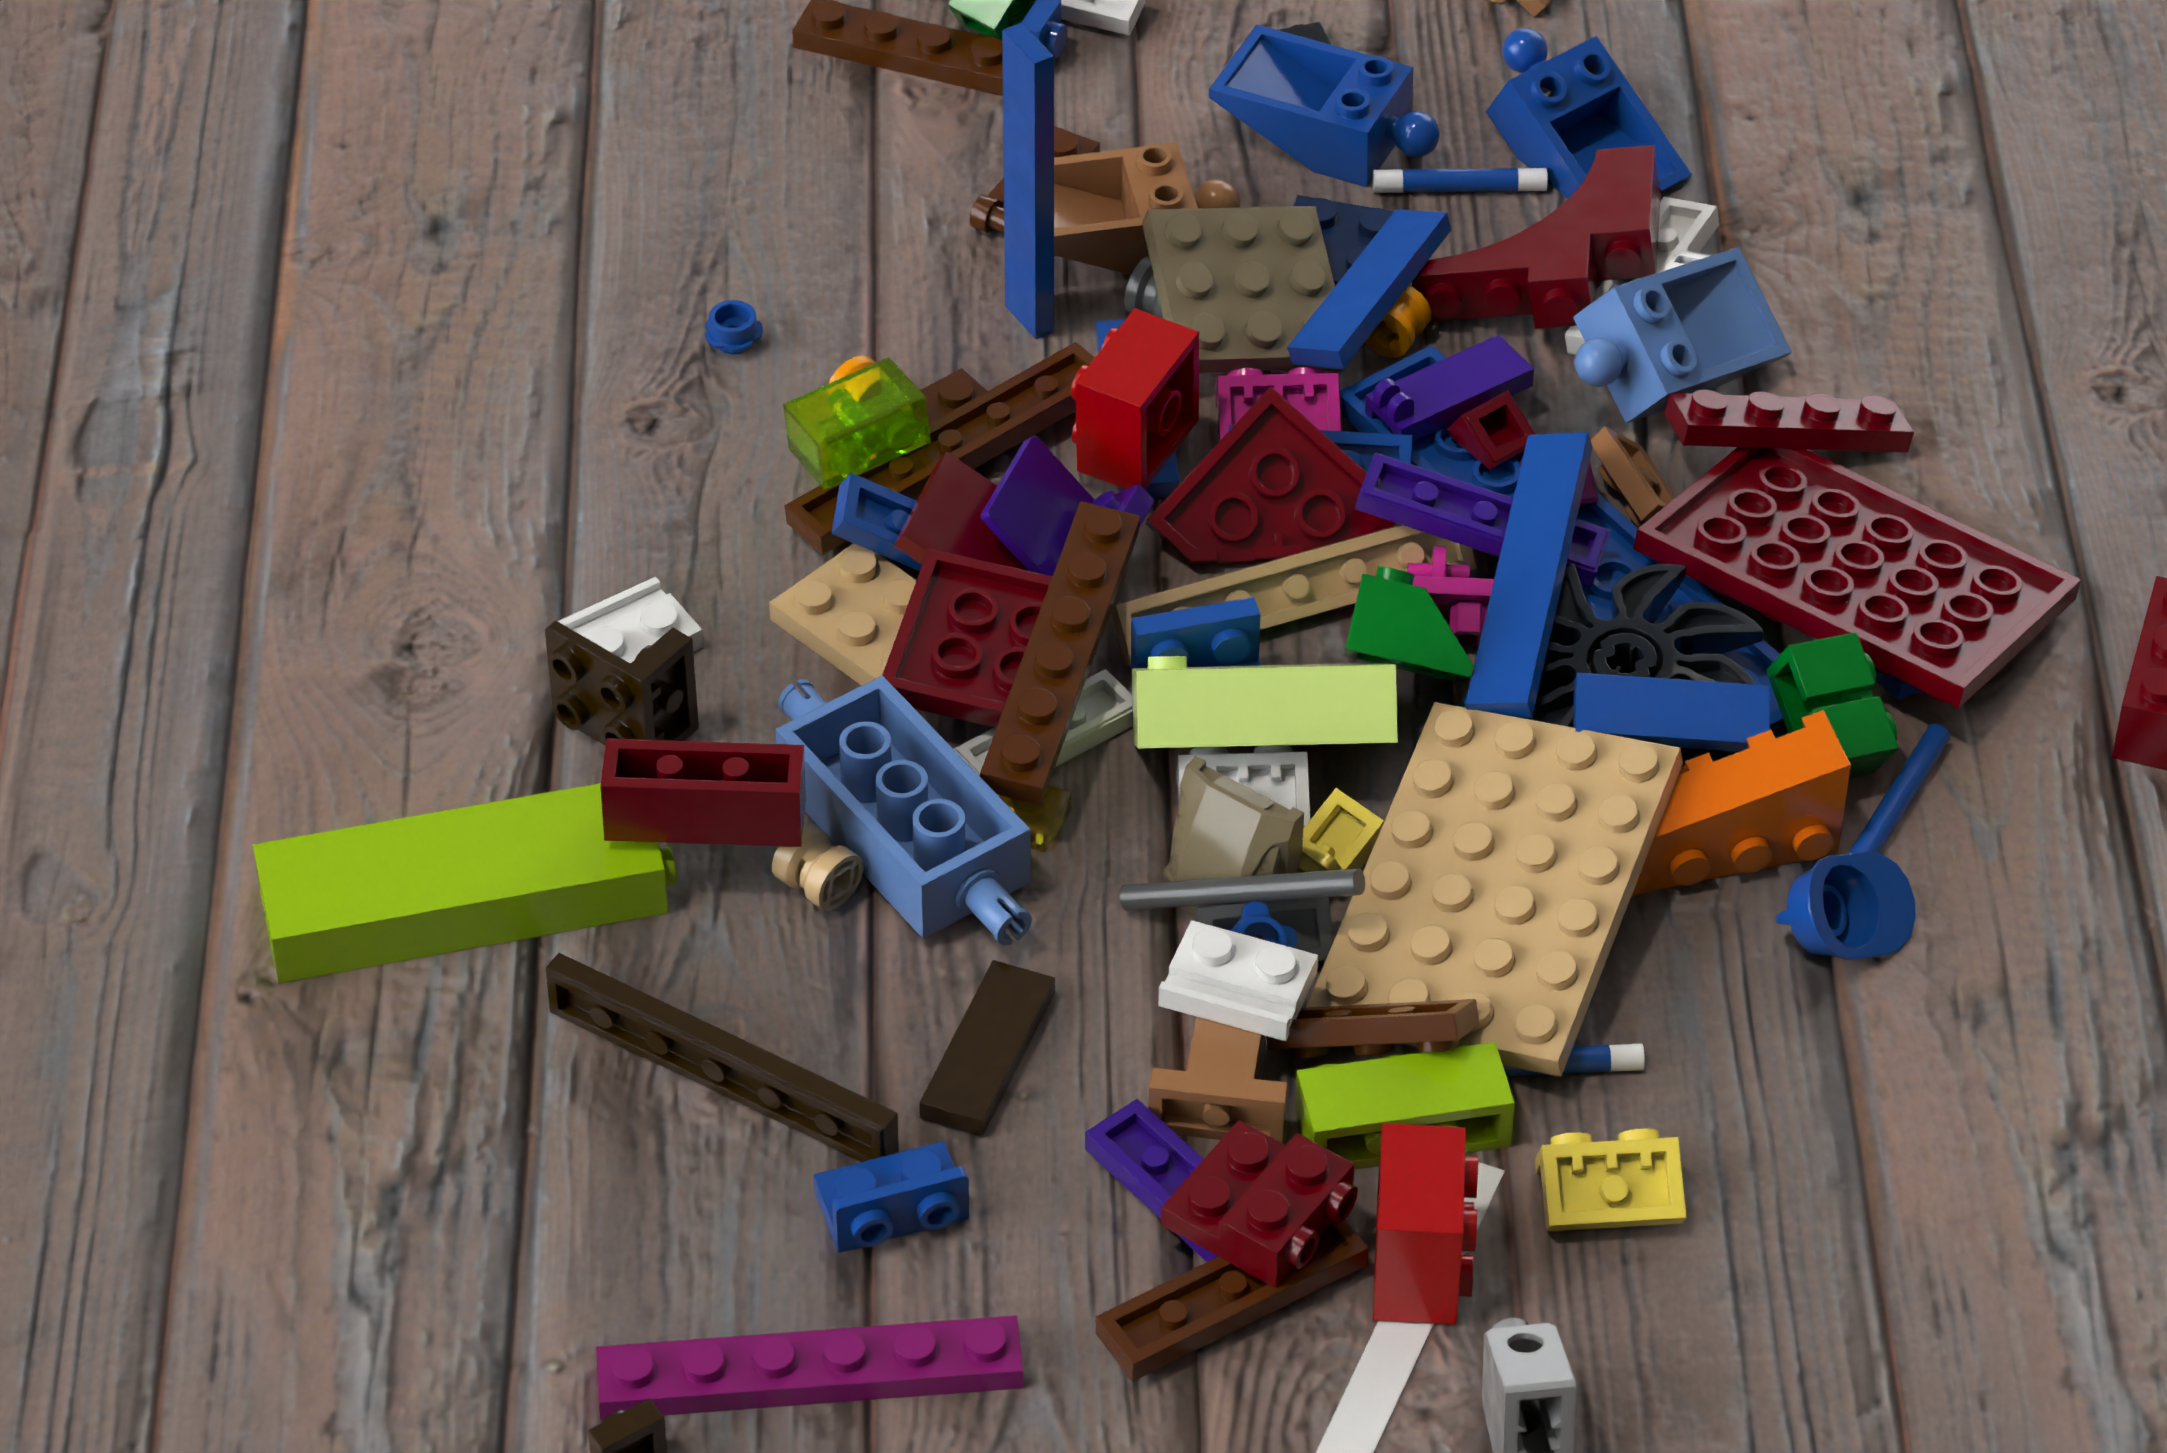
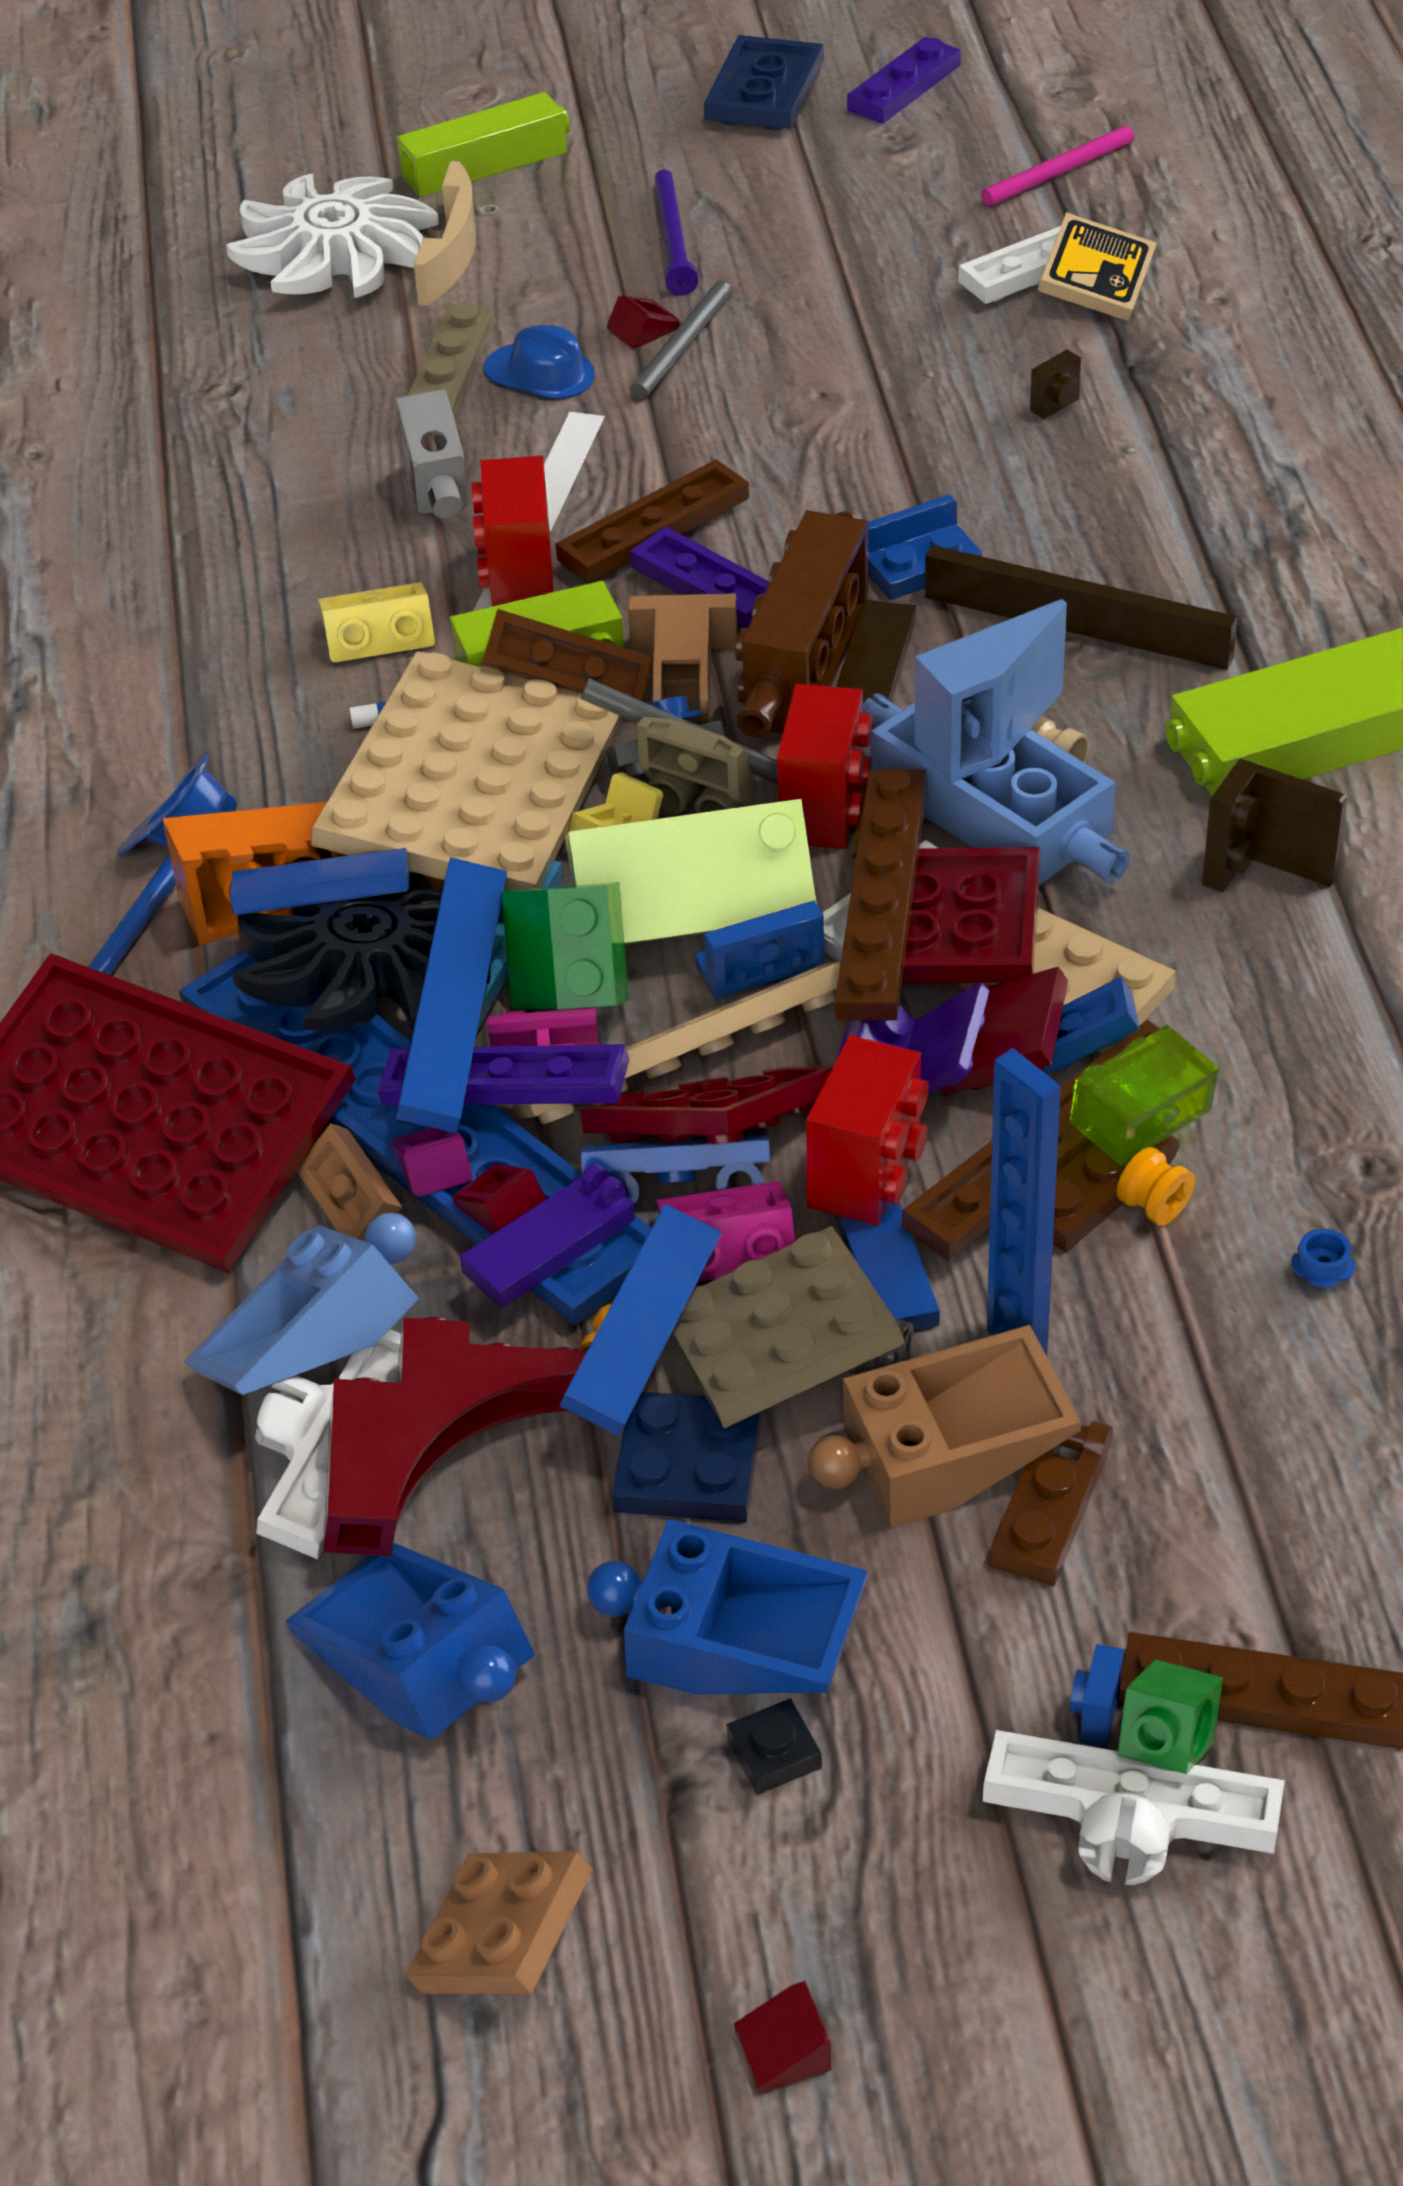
camera: 175 degrees right, 0 degrees up
white plate [548,577,704,663] -> none
magenta plate [596,1315,1024,1420] -> none
dark red brick [600,738,806,847] -> none
white plate [1158,920,1318,1041] -> none
dark red plate [1161,1120,1358,1288] -> none
blue bar [1373,168,1547,193] -> none
dark red plate [1664,390,1914,452] -> none
green piece [1766,632,1899,778] -> none
none -> reddish brown brick [735,510,868,738]
none -> red brick [777,684,872,849]
none -> medium blue slope [914,599,1067,783]

